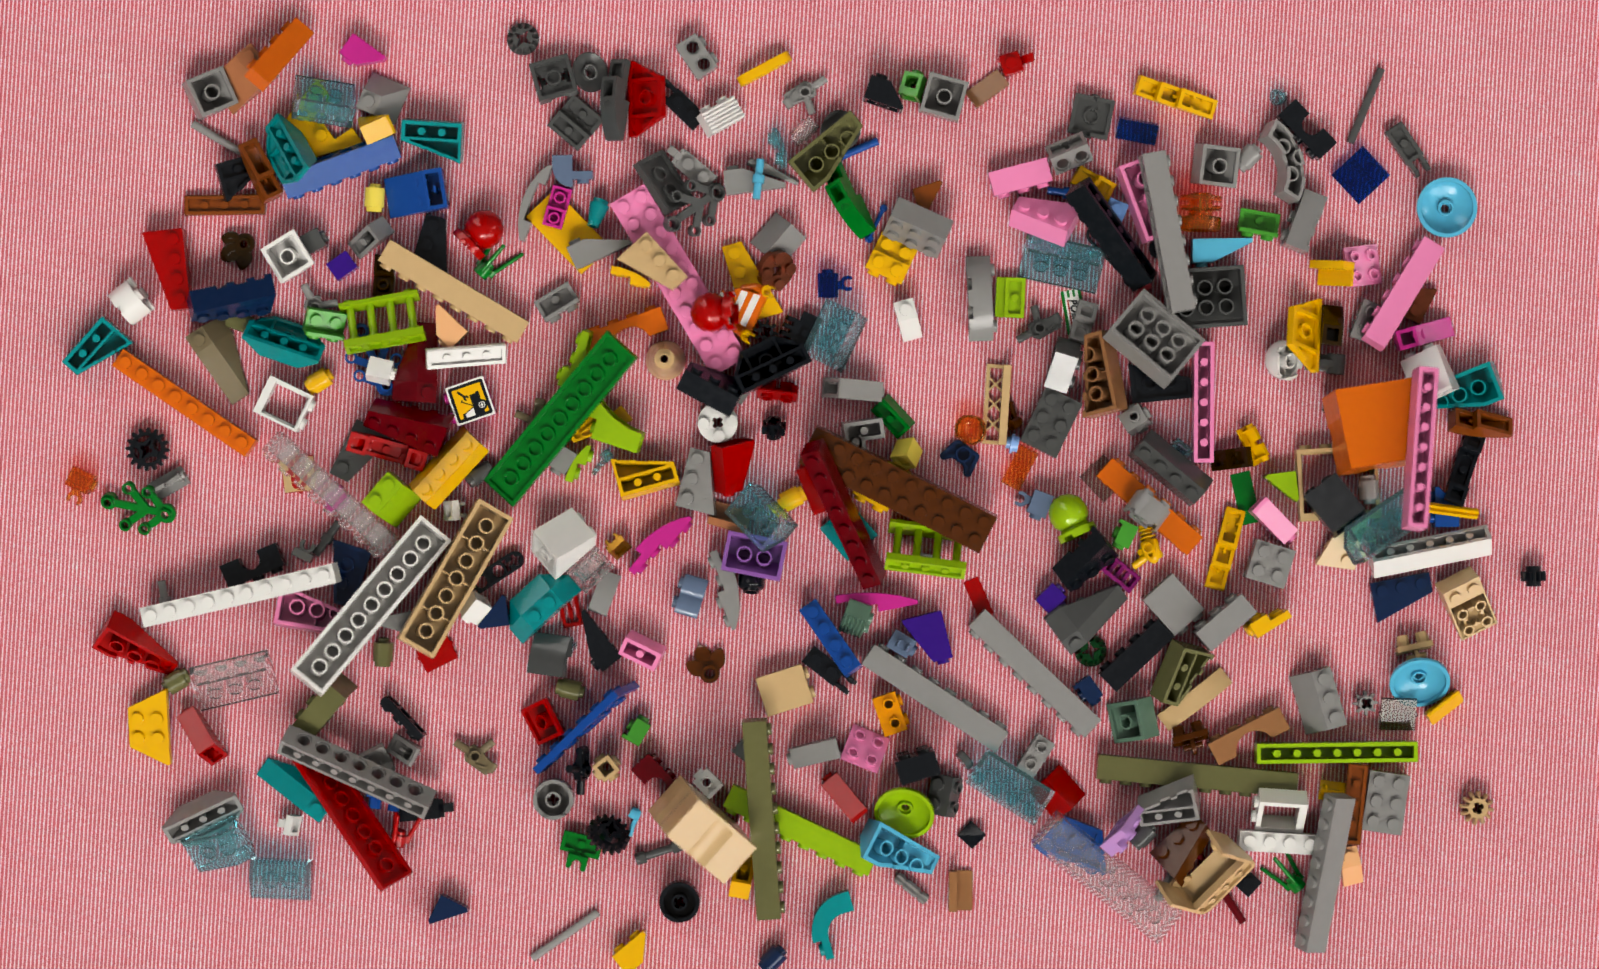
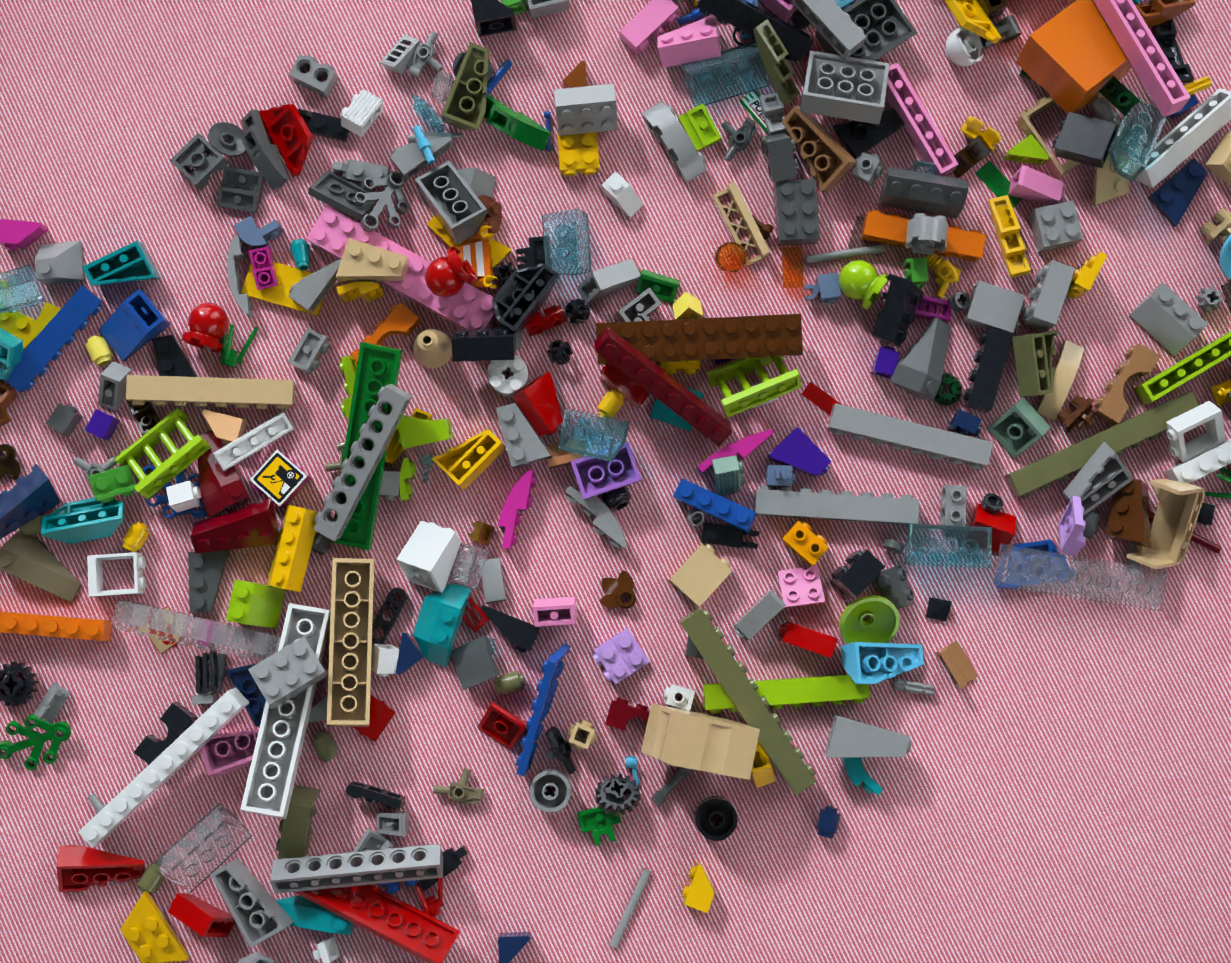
camera: 30 degrees left, 5 degrees down
white slope [260,229,315,284] -> none
red slope [345,431,428,472] -> none
yellow slope [357,114,396,145] -> none
white tile [443,500,467,521] -> none
dark grey gear [507,23,539,55] -> none
bright green brick [621,714,651,747] -> none
sand blue brick [671,574,709,619] -> none
yellow beam [737,51,792,87] -> none
clear blue brick [818,269,852,298] -> none
dark blue piece [940,440,979,477] -> none
light blue plate [1005,433,1020,453] -> none
none -> black tile [195,650,218,695]
none -> light grey wedge [210,858,294,948]
none -> light grey brick [248,636,328,709]
none -> light grey brick [313,384,413,541]
none -> light grey slope [381,34,421,75]
none -> dark grey slope [415,161,488,244]
none -> black gear [565,299,590,324]
none -> lavender plate [592,628,650,684]
none -> light grey hinge [687,509,705,526]
none -> olive slope [753,19,800,105]
none -> light grey bar [805,244,886,264]
none -> light grey slope [824,715,912,758]
none -> dark grey bush [949,291,970,312]
none -> black tile [981,493,1003,514]
none -> dark green hips [1099,76,1140,116]

